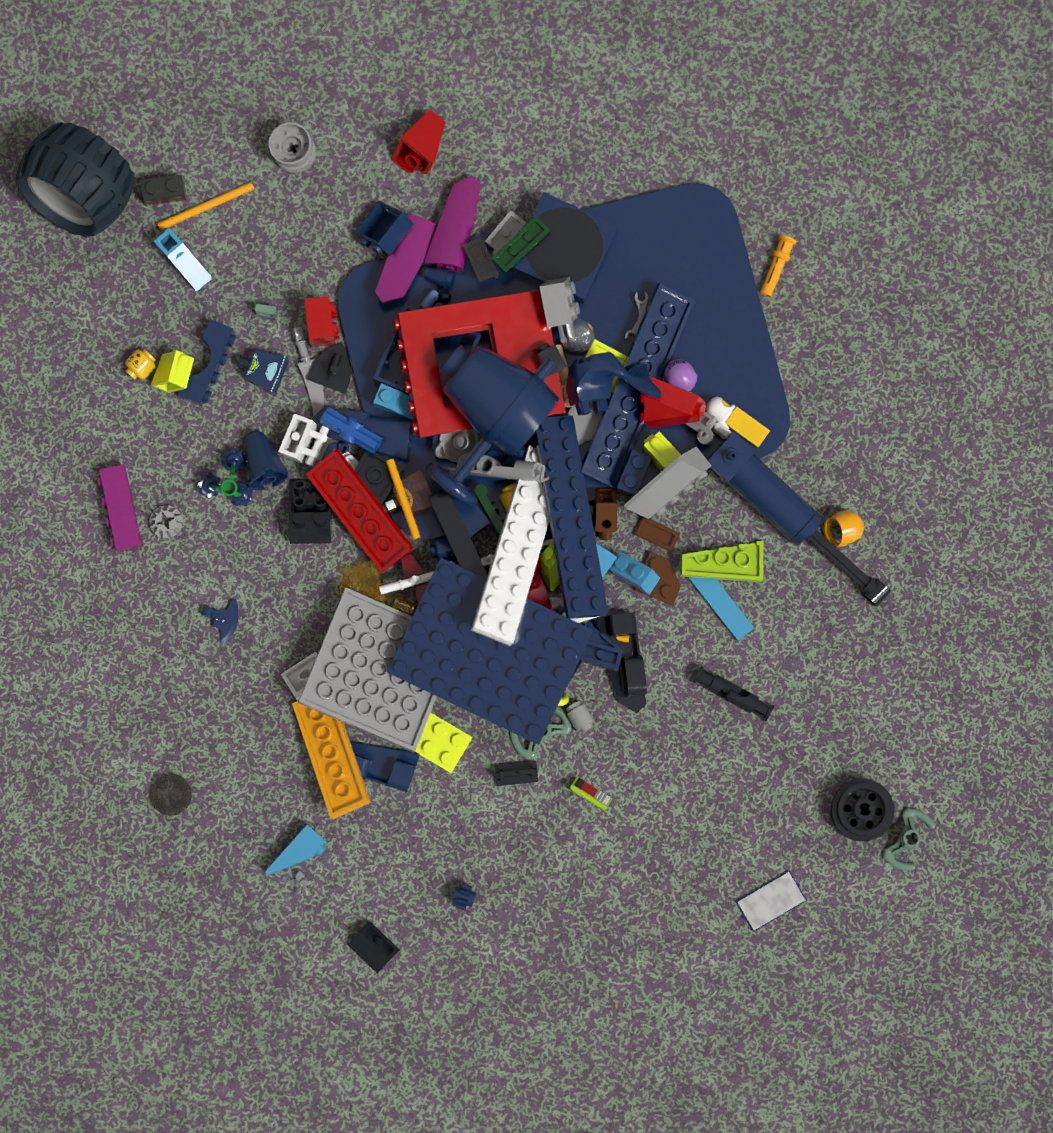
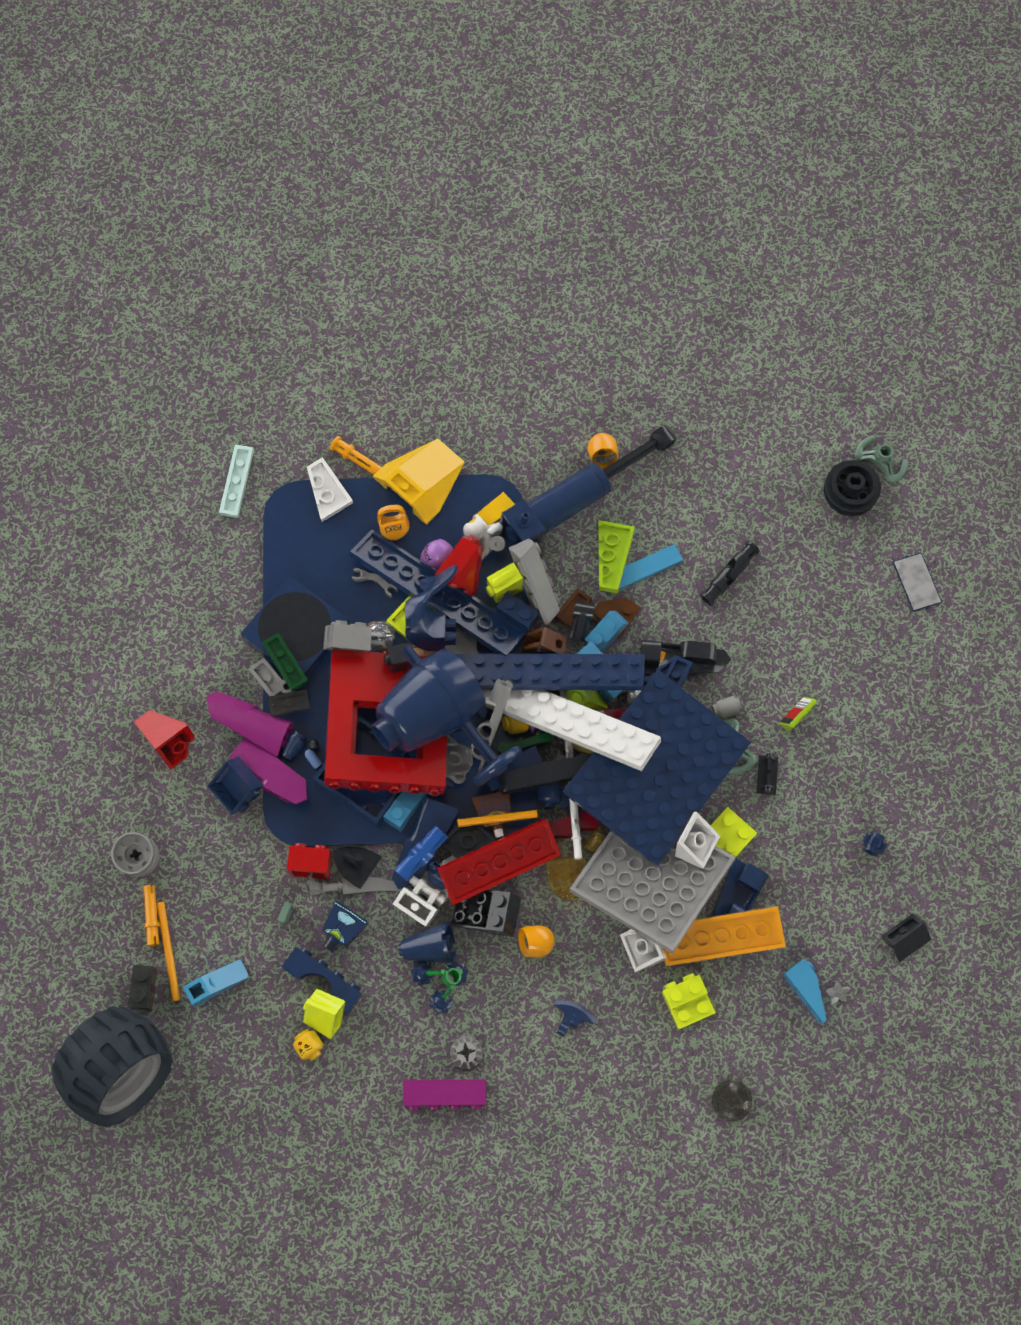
camera: 75 degrees left, 10 degrees down
none -> light orange pin [143,885,160,947]
none -> light aqua plate [219,445,254,518]
none -> white wing [307,457,353,522]
none -> yellow wedge [373,439,465,525]
none -> light orange helmet [377,505,409,540]
none -> light orange helmet [518,925,555,958]
none -> black piece [570,601,595,641]
none -> neon yellow plate [661,973,716,1030]
none -> white slope [675,812,720,868]

